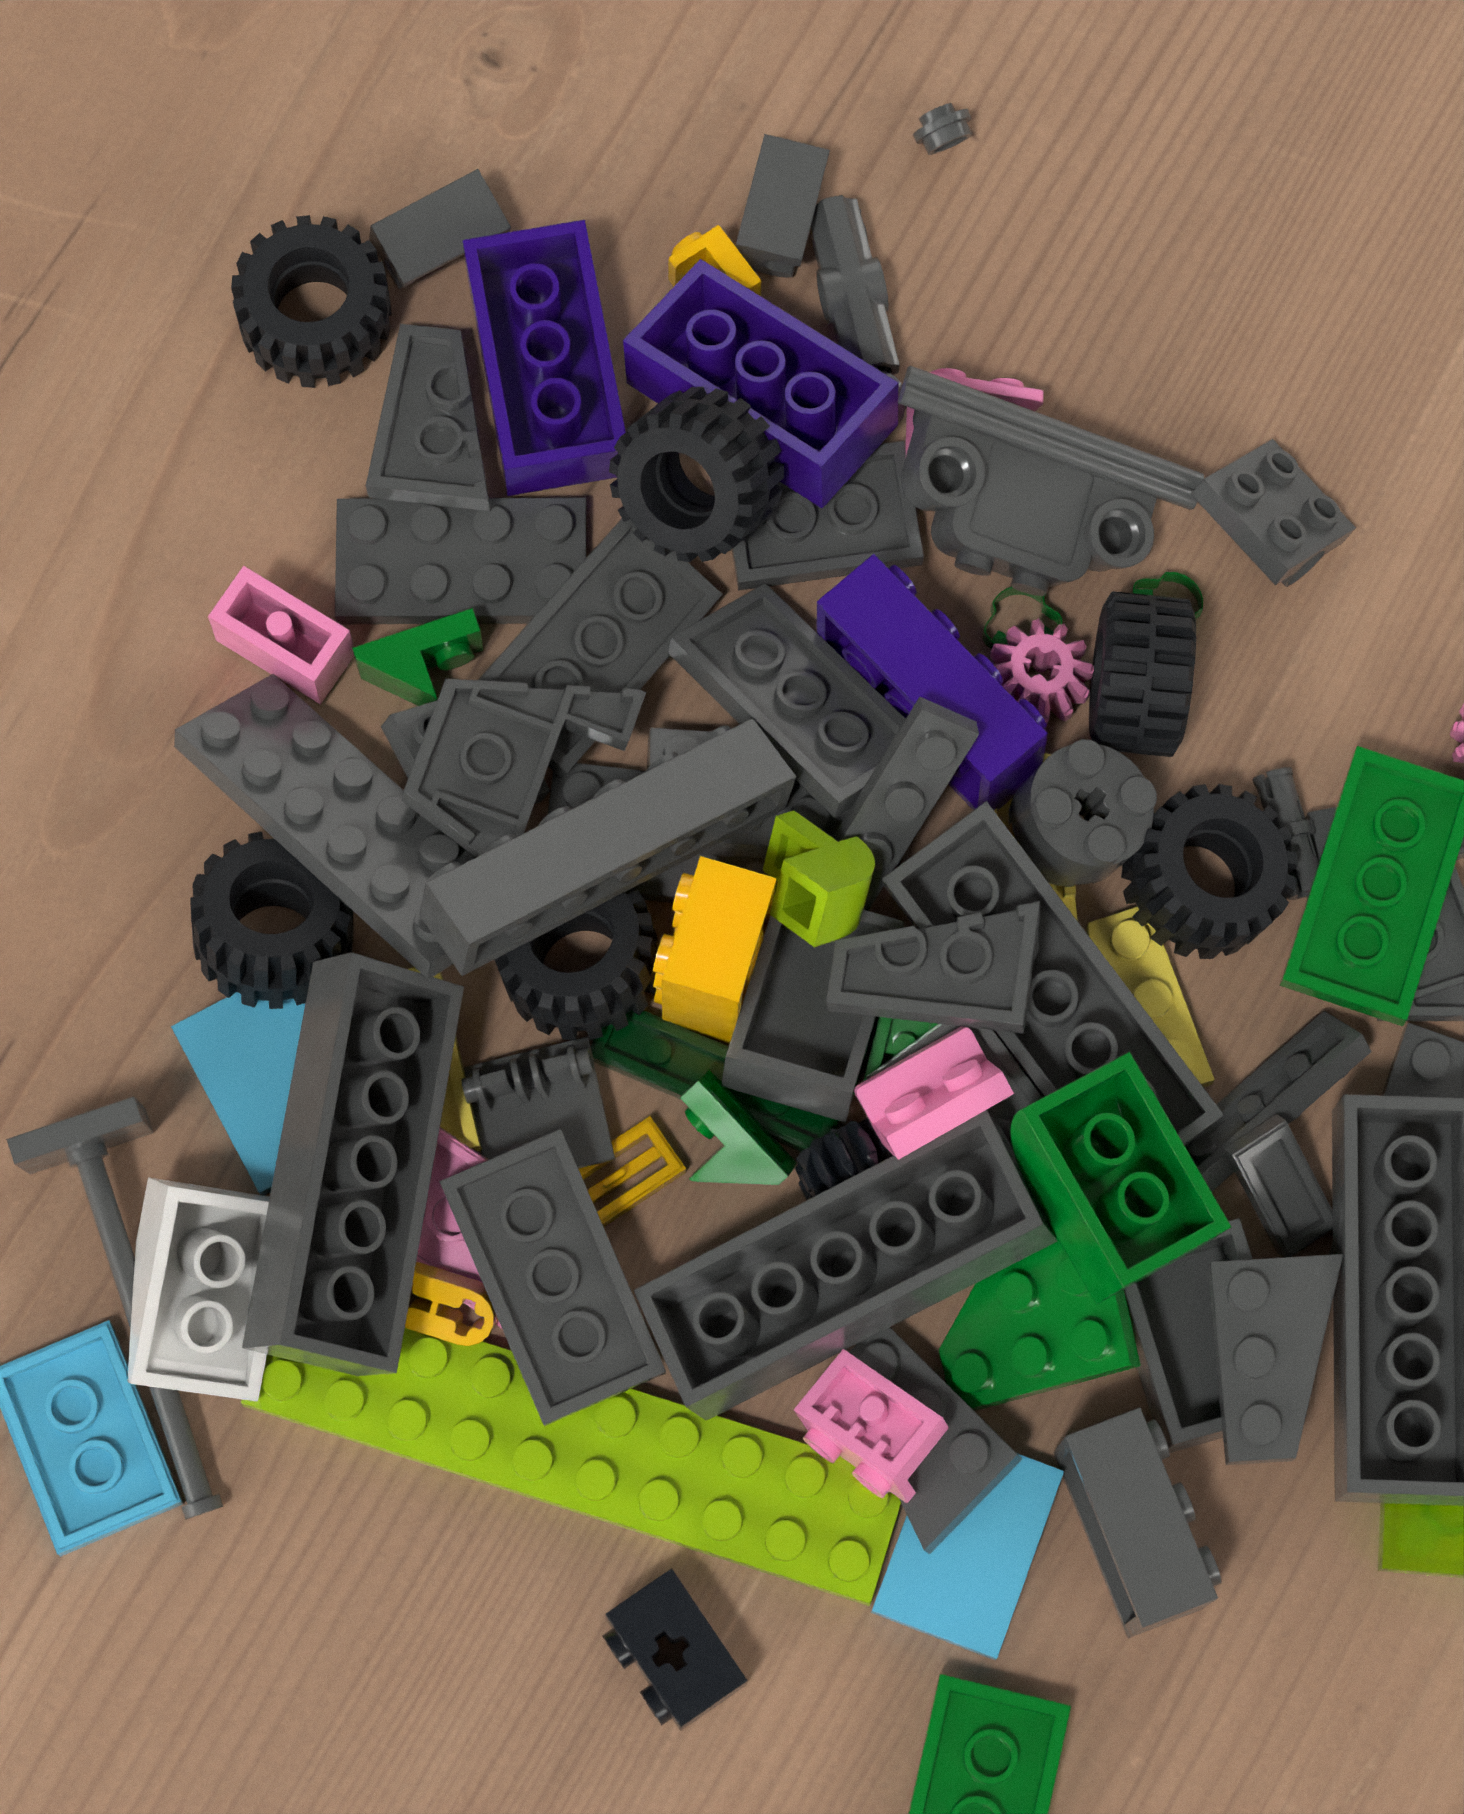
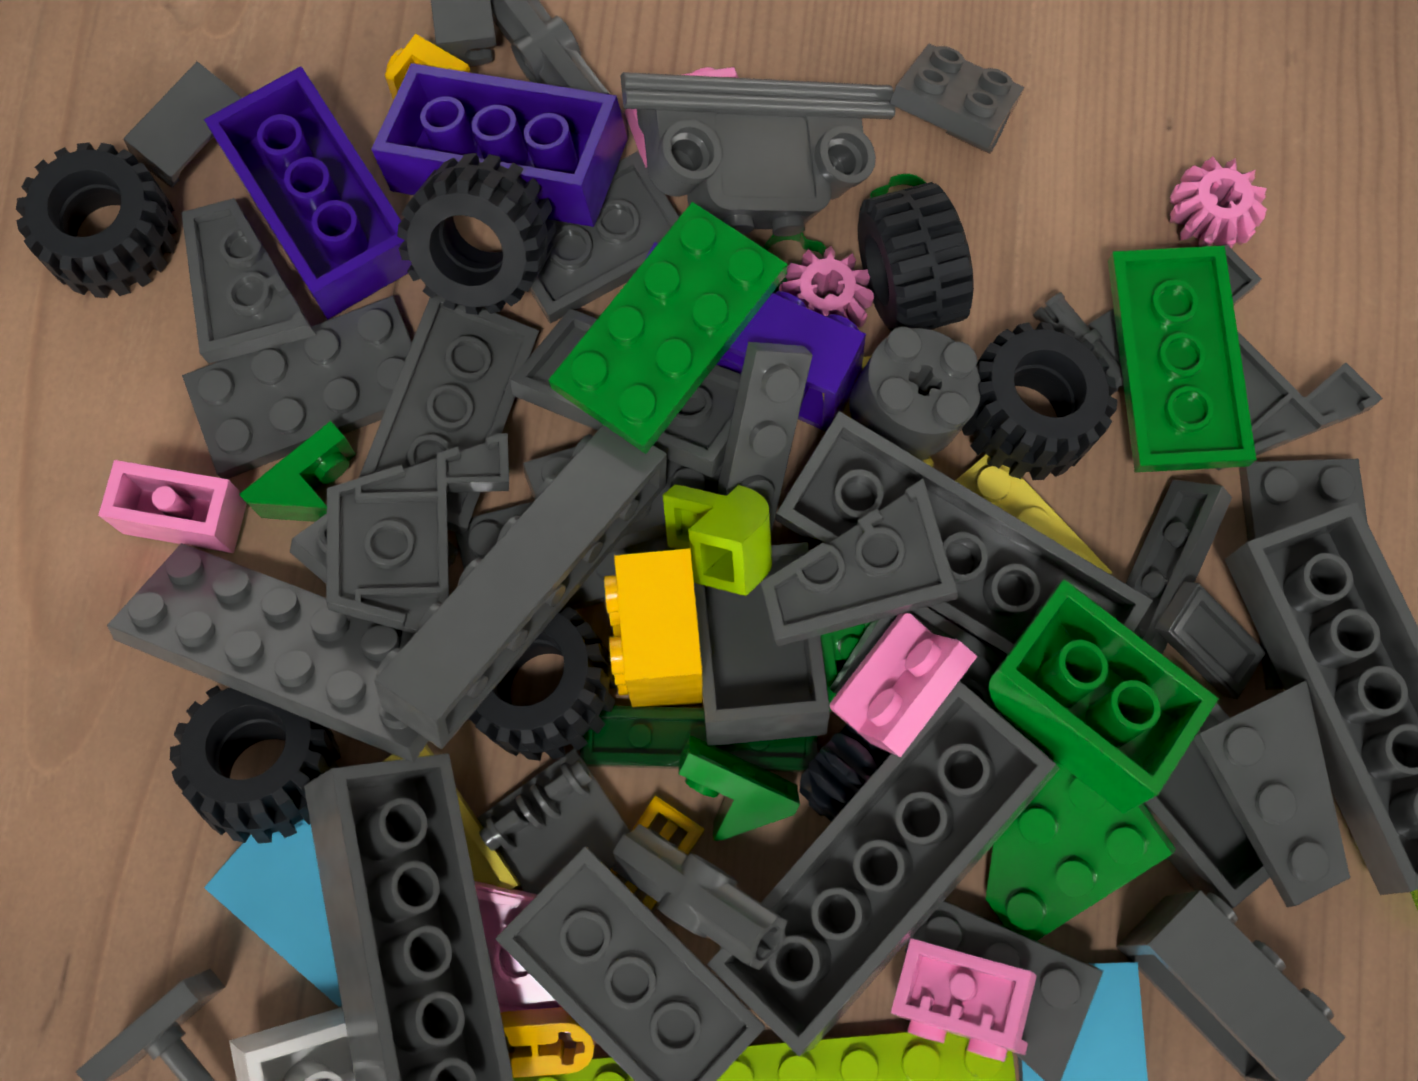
camera: 20 degrees left, 0 degrees up
none -> green plate [548,202,787,454]
none -> dark grey piece [612,824,787,969]

